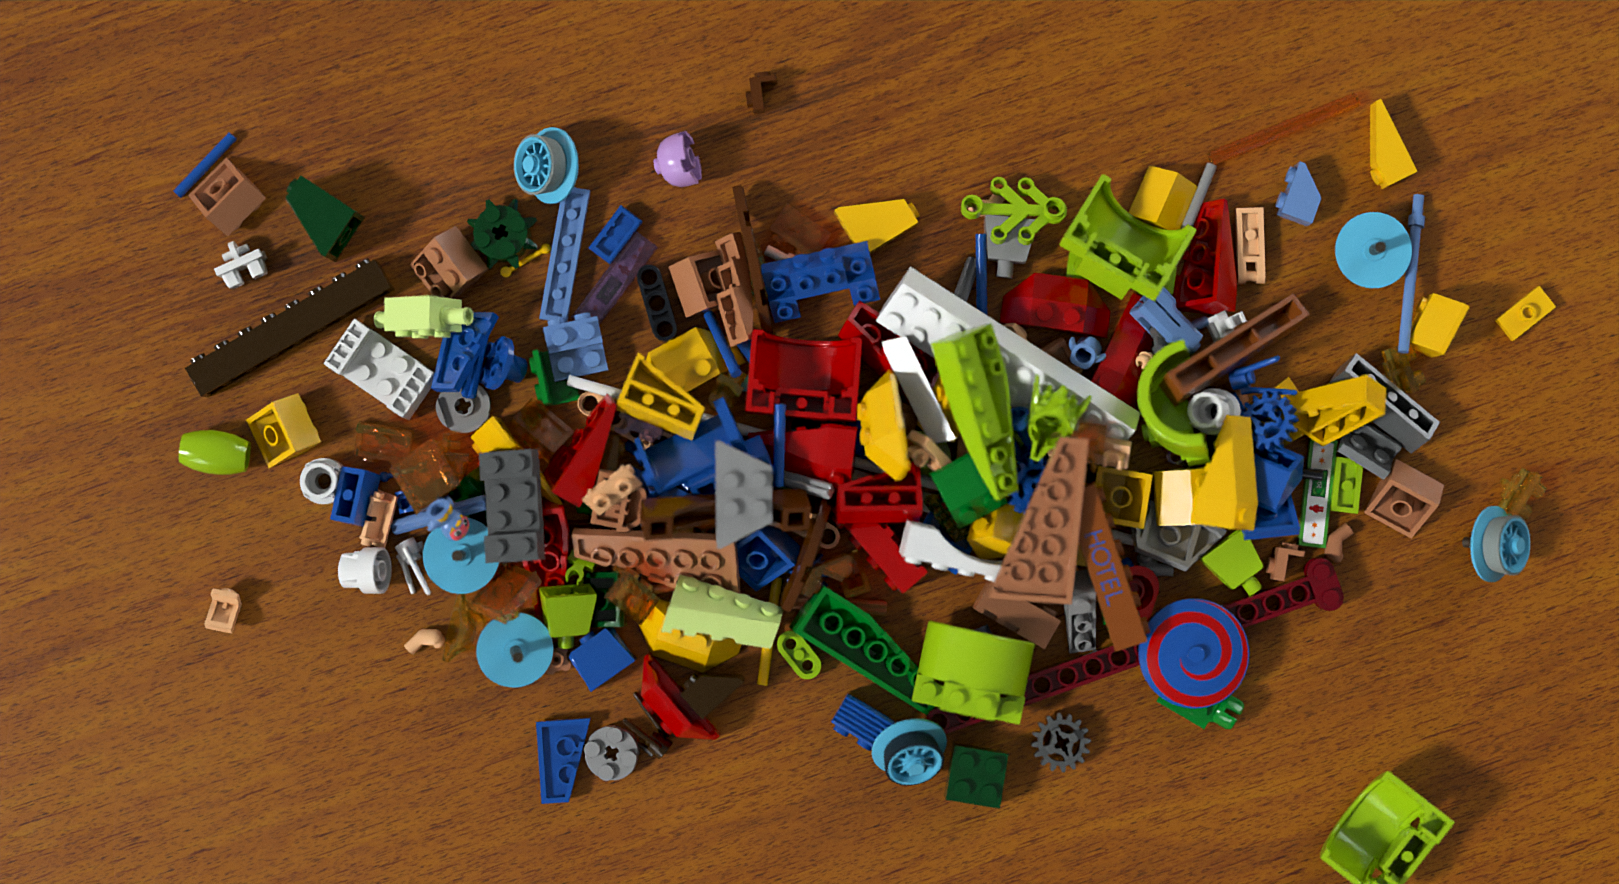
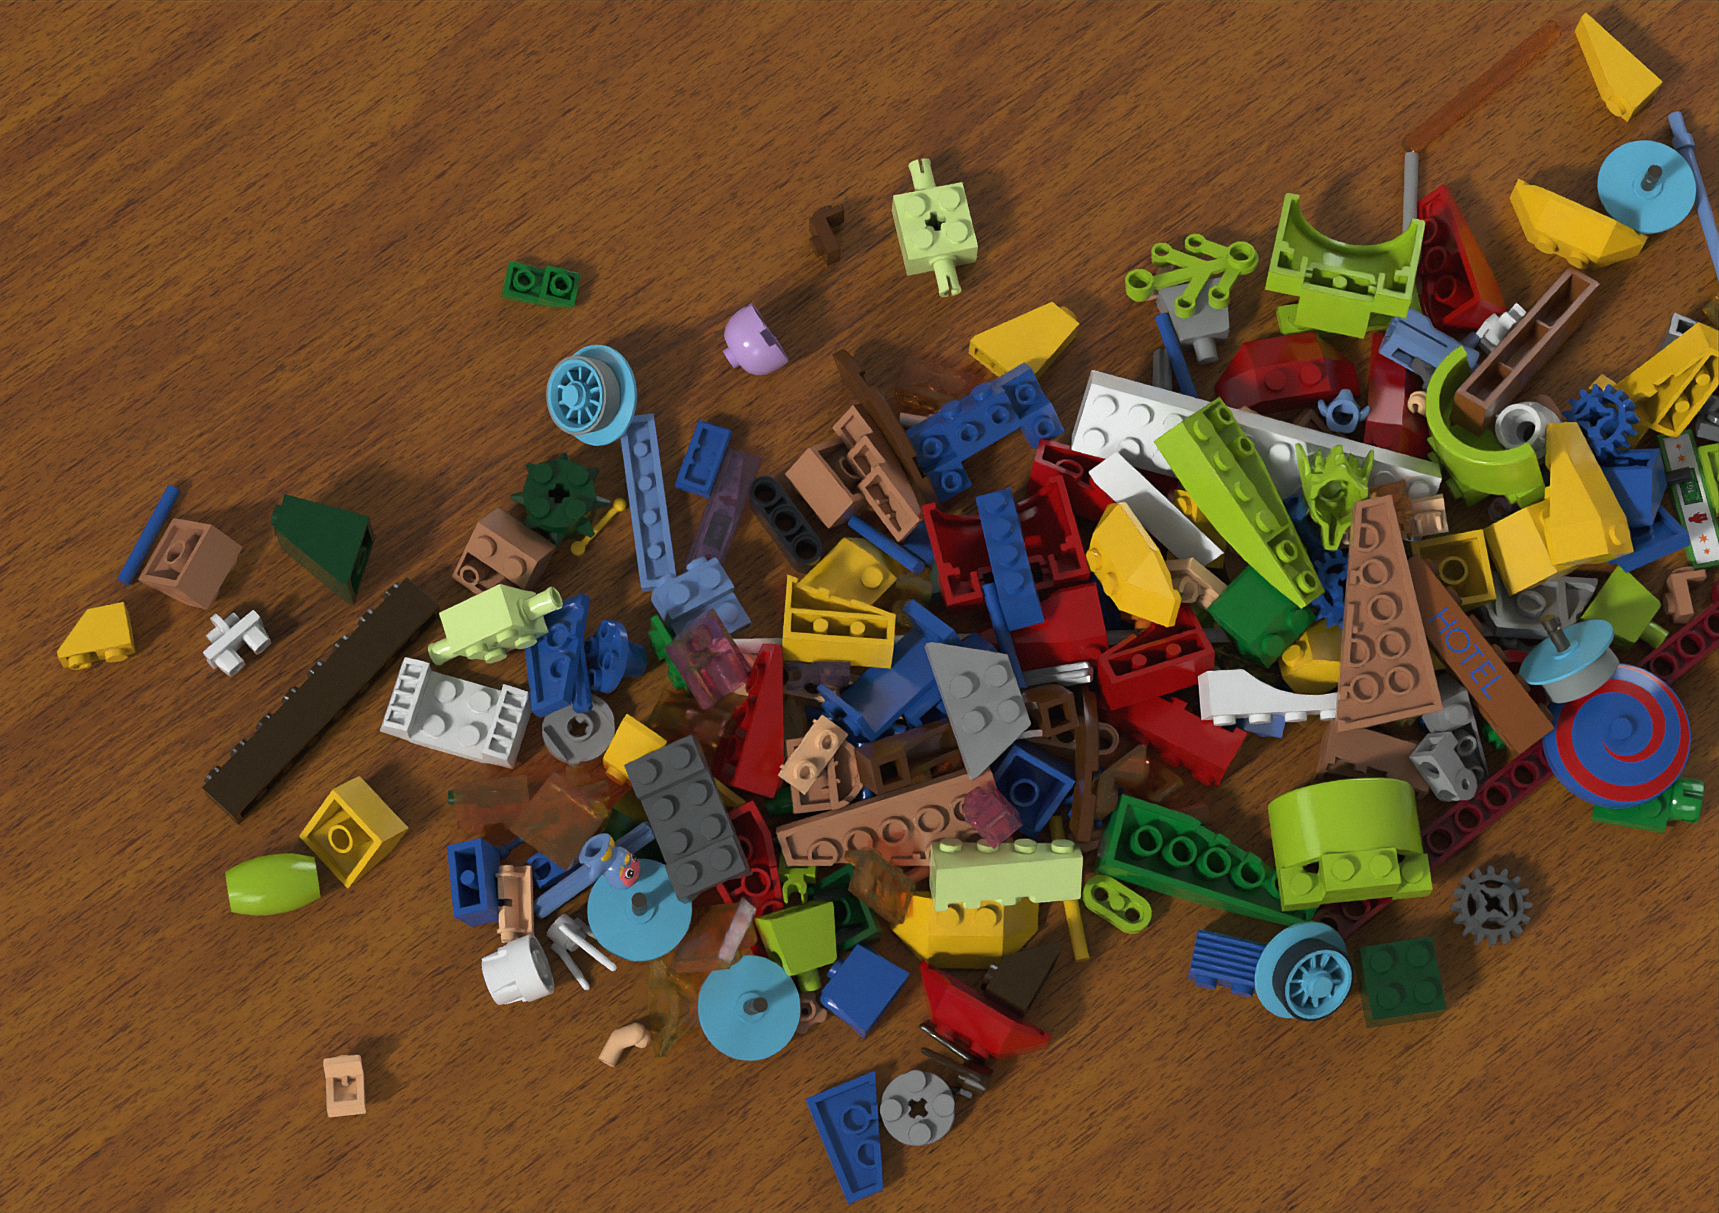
camera: 25 degrees left, 15 degrees down
white piece [300,458,343,504] -> none
yellow slope [1128,165,1198,230] -> none
blue plant [1229,355,1298,395] -> none
light nougat plate [1234,207,1266,285] -> none
medium blue slope [1275,161,1321,226] -> none
none -> yellow slope [57,602,136,670]
none -> green slope [500,261,581,309]
none -> clear pink plate [664,608,751,710]
none -> yellowish green brick [892,158,978,297]
none -> clear pink brick [962,781,1022,849]
none -> blue arch [975,488,1045,632]
none -> light grey leg [1409,731,1477,802]
none -> yellow wedge [1510,179,1648,271]
none -> piece [1519,614,1619,703]

